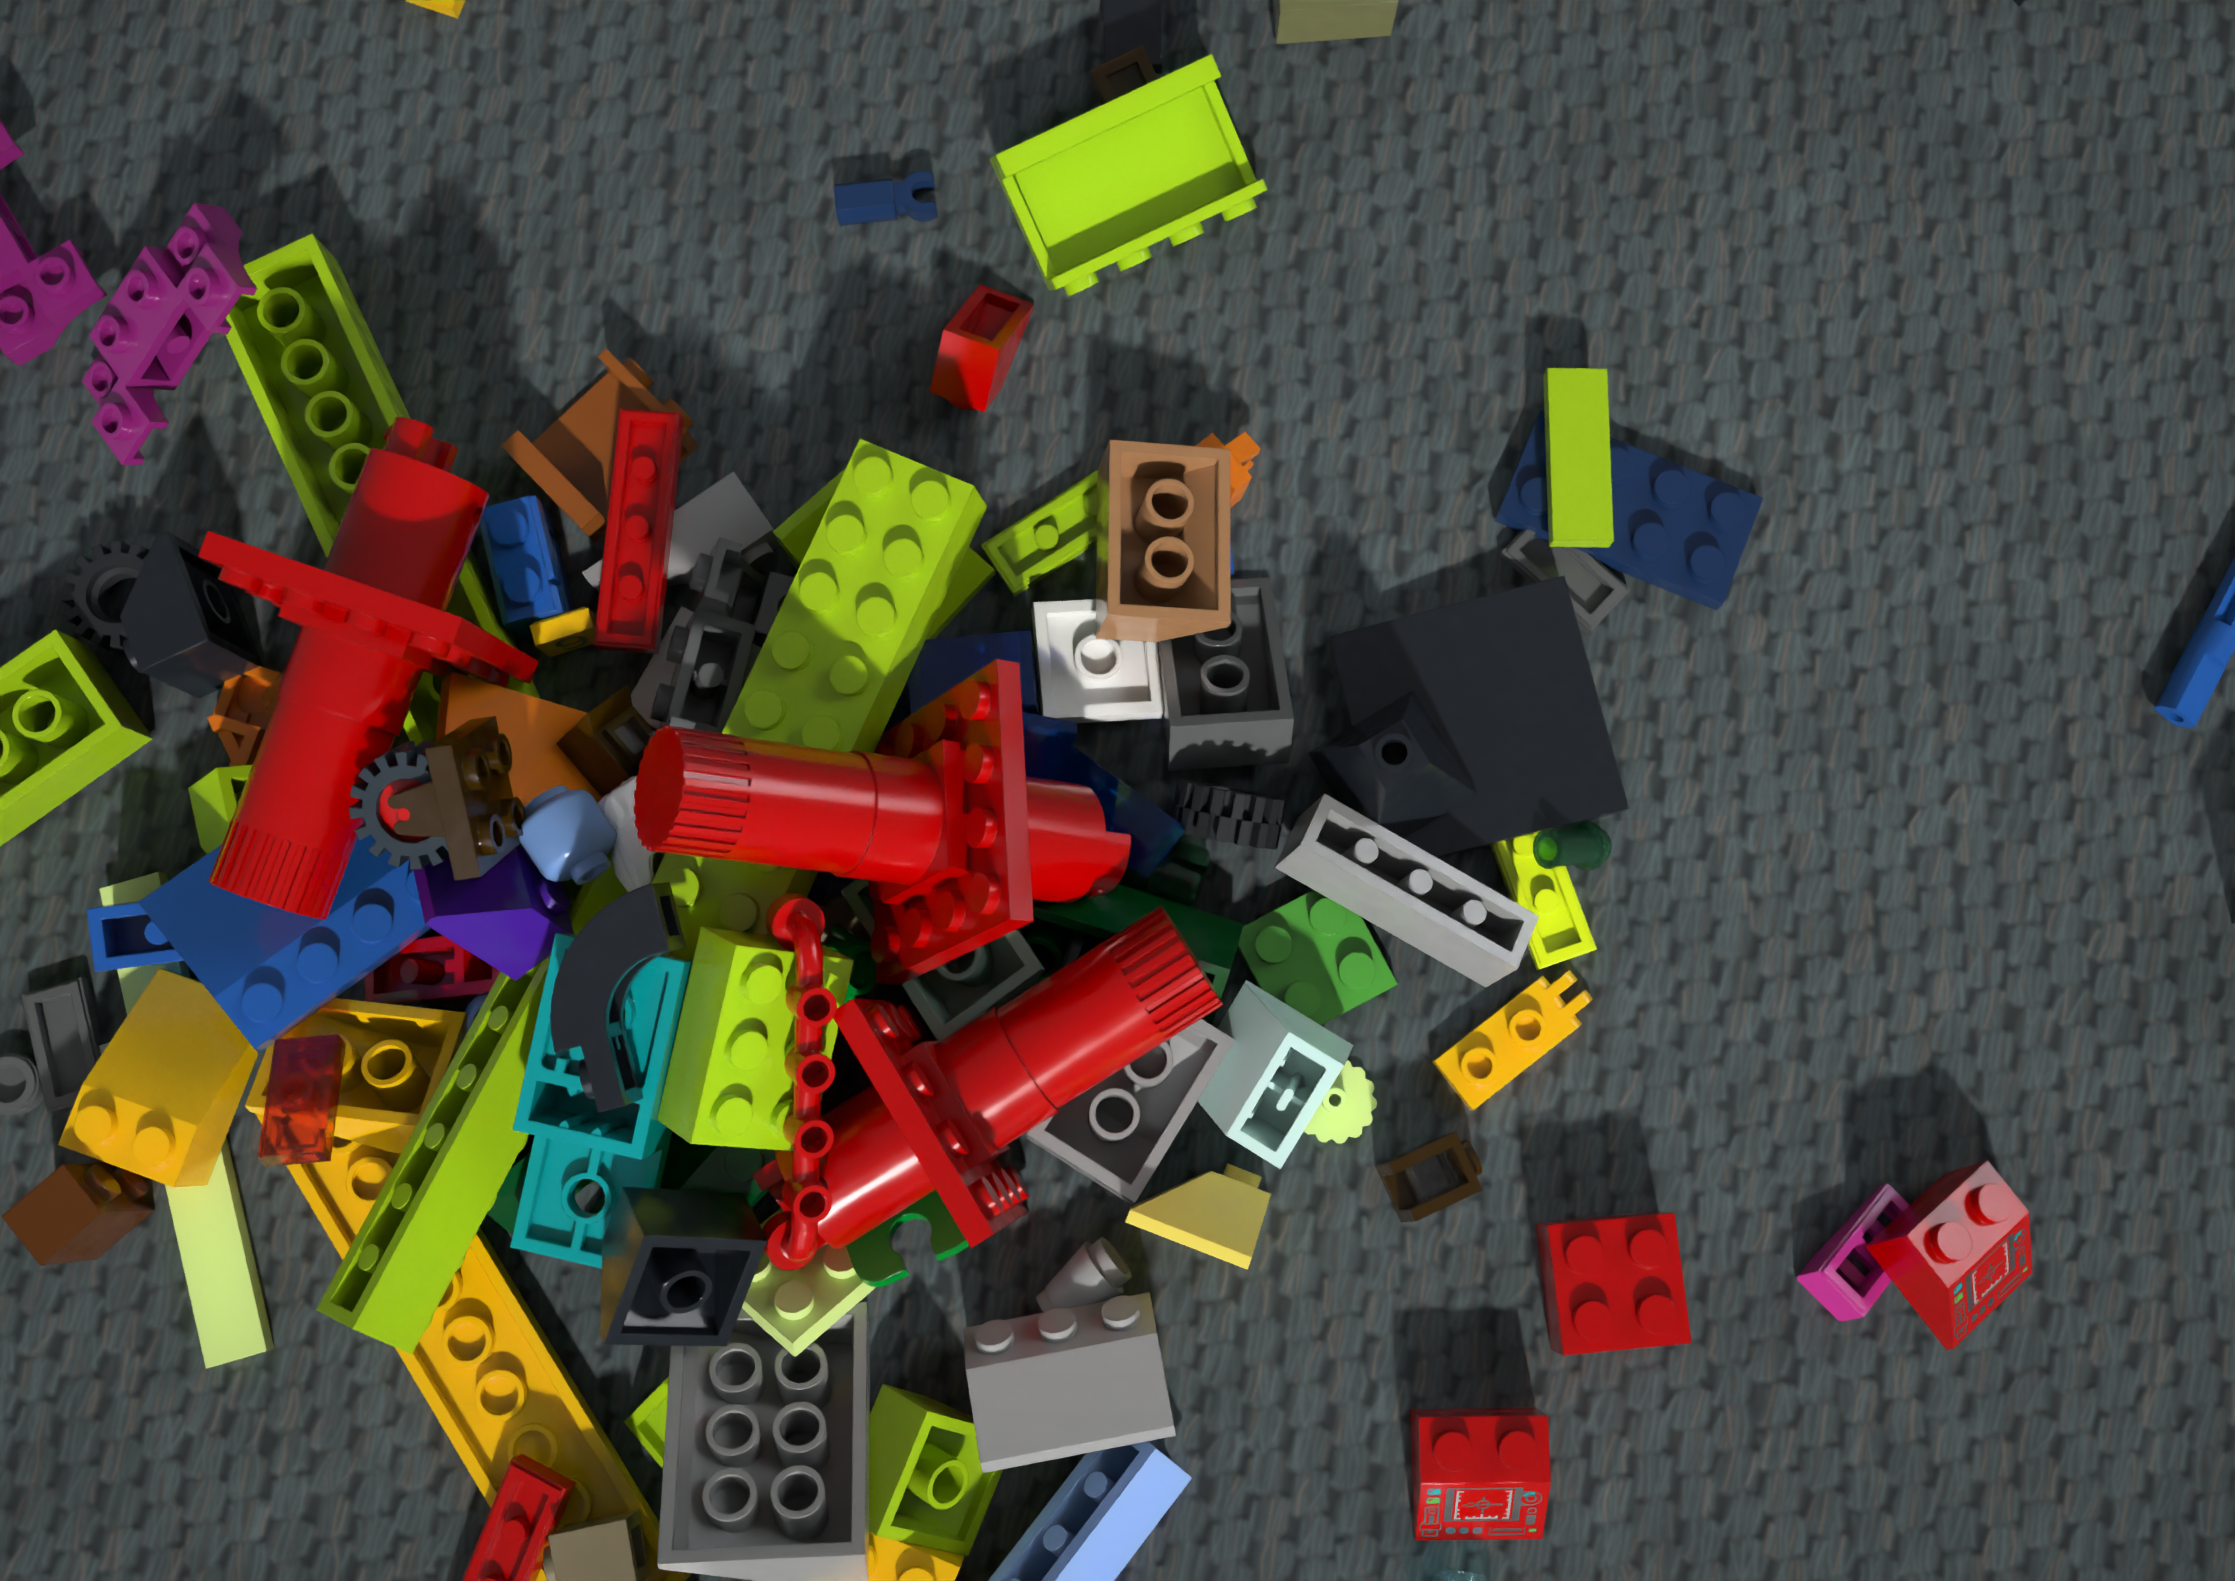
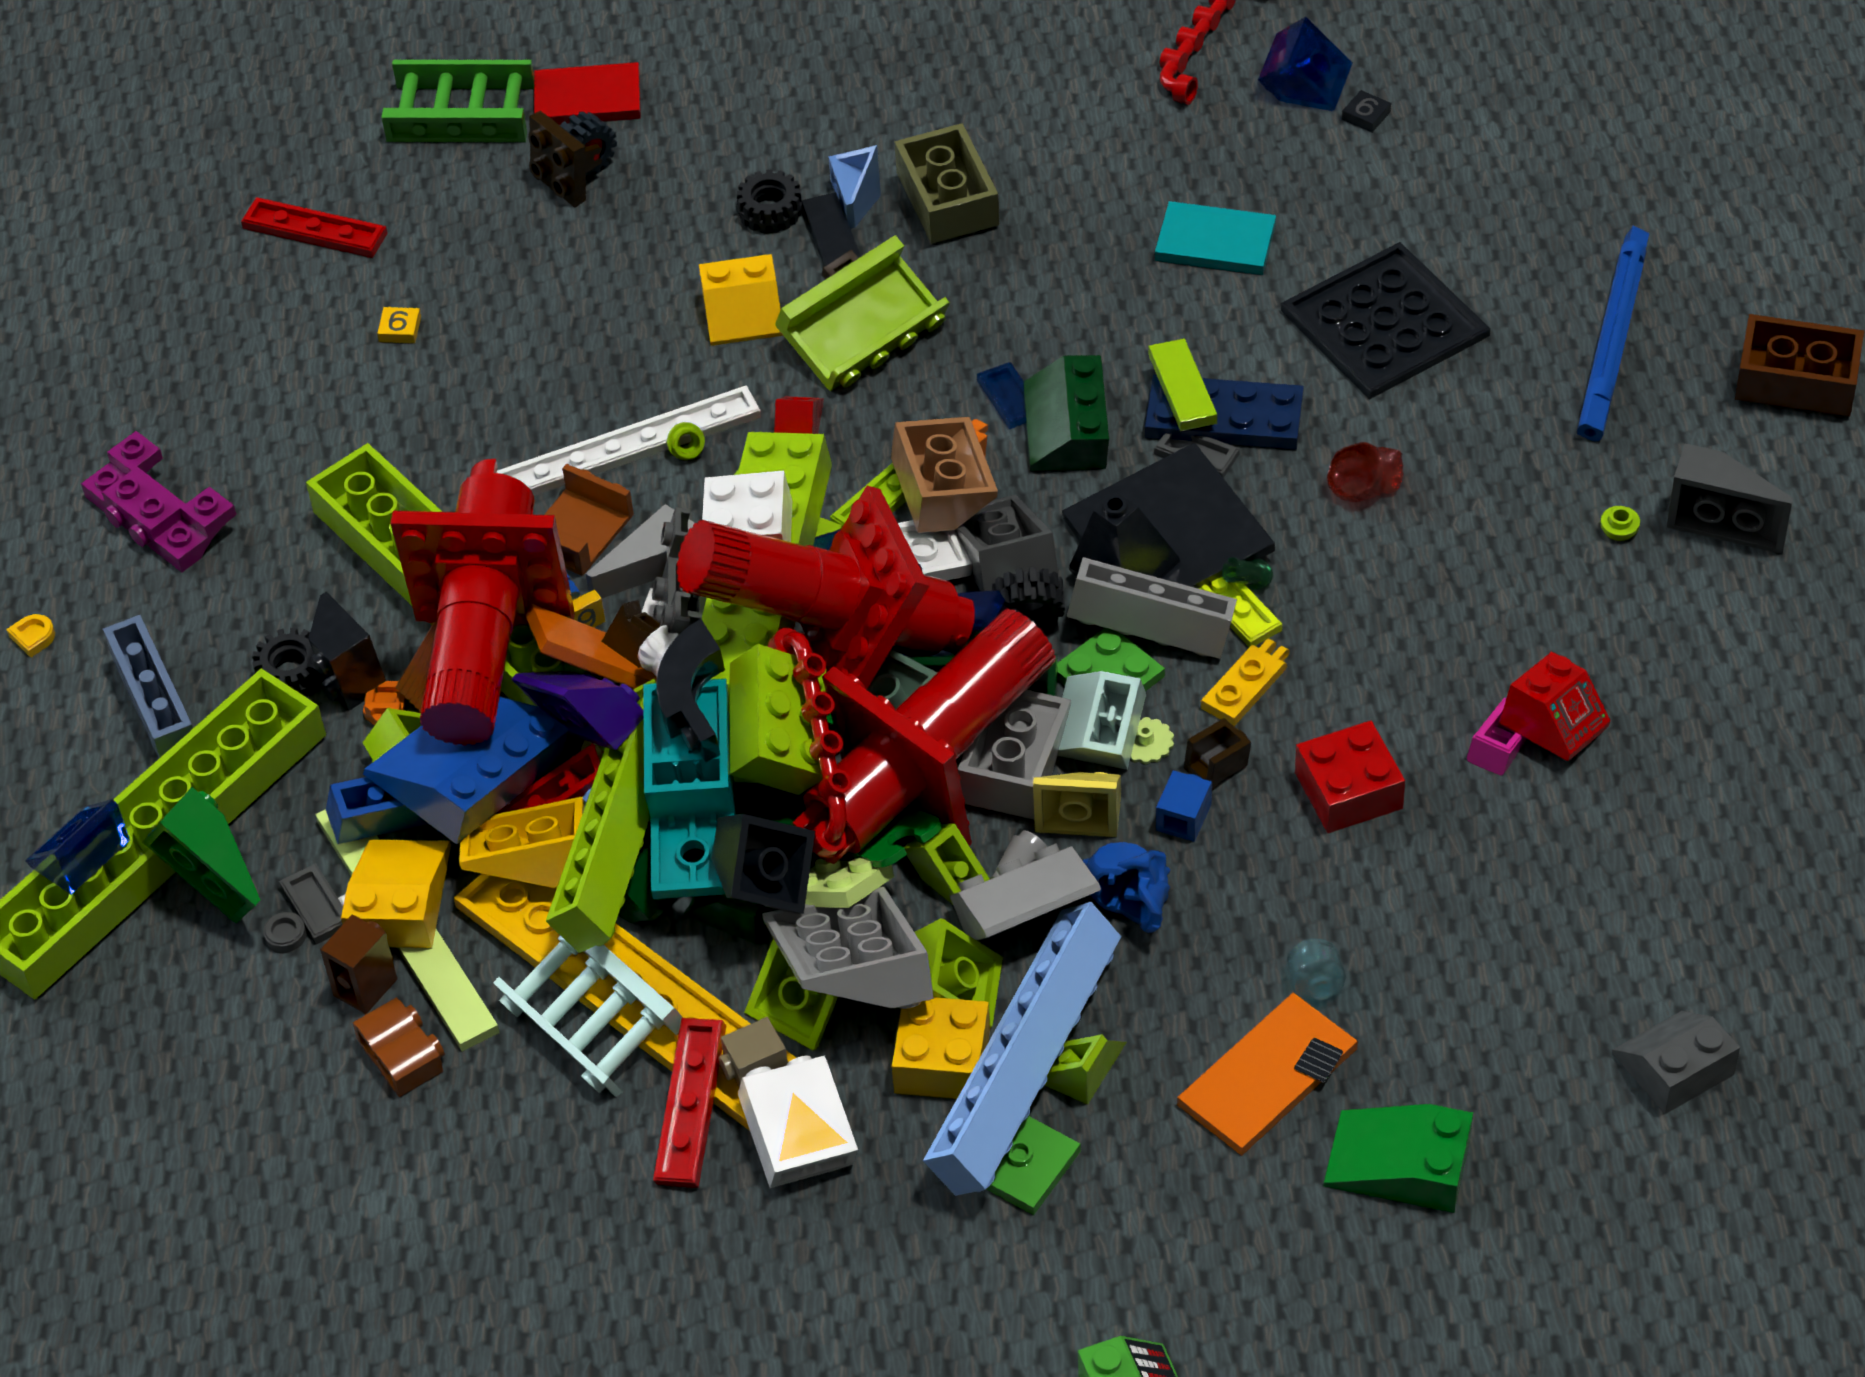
camera: 15 degrees left, 30 degrees down
magenta bracket [81,203,258,465] -> none
clear red plate [258,1034,346,1167] -> none
dark brown plate [349,716,526,880] -> none
medium blue head [518,785,617,885] -> none
red tile [594,409,684,654] -> none
dark blue bar [834,171,938,226] -> none
red slope [1410,1407,1551,1541] -> none
none -> dark orange brick [352,997,445,1097]
none -> light aqua fence [493,935,683,1097]
none -> white tile [497,385,761,496]
none -> lime plate [667,422,705,460]
none -> yellow slope [699,254,783,346]
none -> white brick [702,471,793,542]
none -> lime slope [904,823,990,905]
none -> clear blue tile [977,362,1026,429]
none -> dark green slope [1023,355,1109,471]
none -> blue head [1082,842,1171,933]
none -> teal tile [1155,201,1276,275]
none -> blue brick [1156,770,1212,842]
none -> black tile [1281,242,1491,400]
none -> clear red hair [1327,442,1404,502]
none -> lime plate [1600,506,1640,541]

